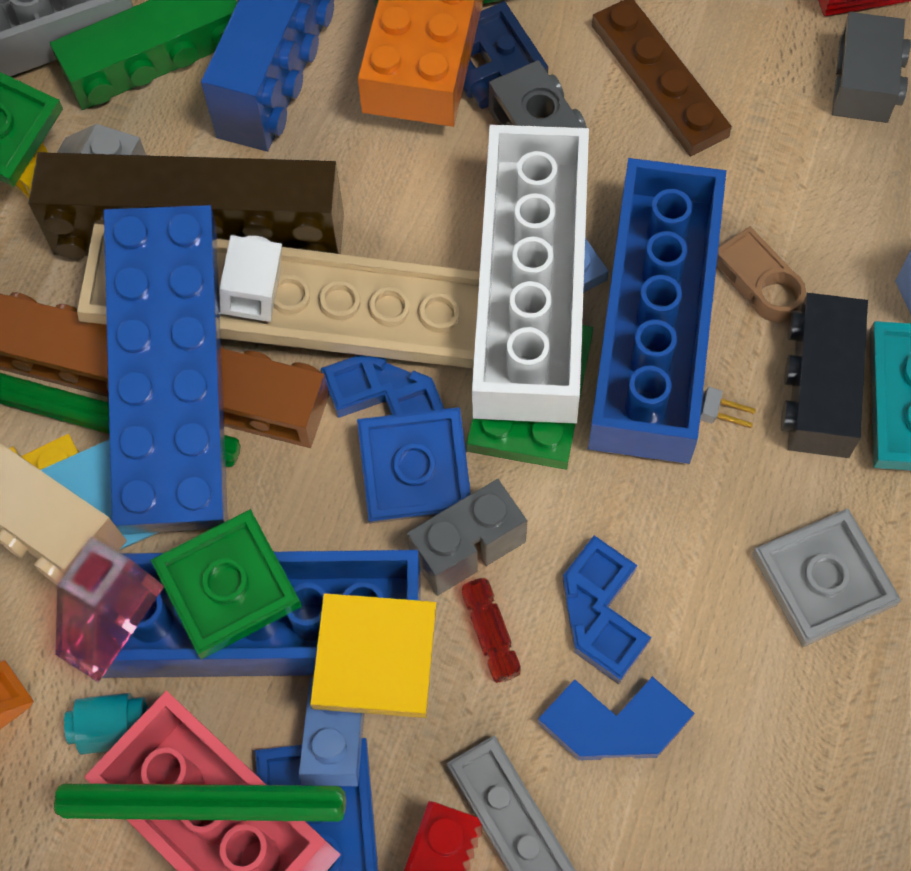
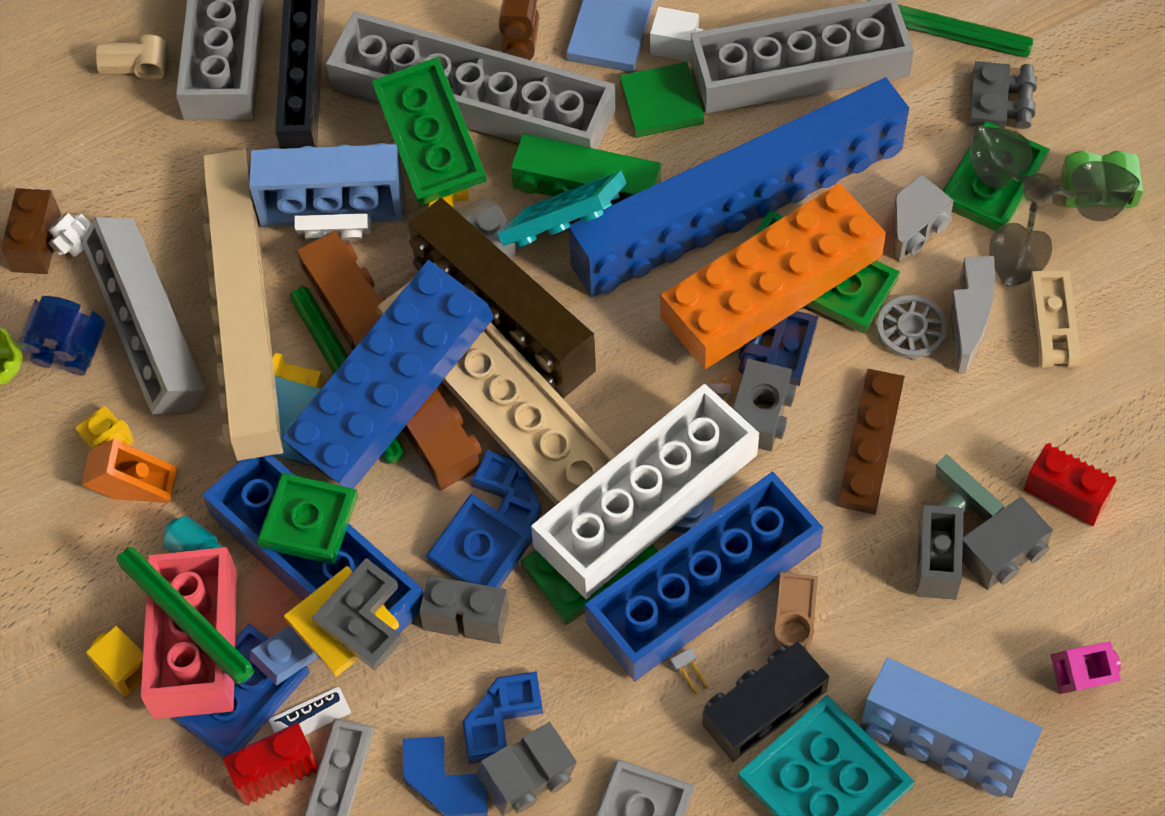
camera: 45 degrees right, 5 degrees down
clear pink slope [55,537,164,683] -> none
white brick [219,235,282,322] -> none
clear red axle [462,578,521,683] -> none
none -> white sticker [269,687,351,735]
none -> dark grey plate [312,558,402,671]
none -> dark grey brick [476,722,577,816]
none -> teal plate [497,170,627,248]
none -> light grey piece [708,377,731,403]
none -> dark grey brick [916,505,963,600]
none -> sand green tile [936,454,1004,521]

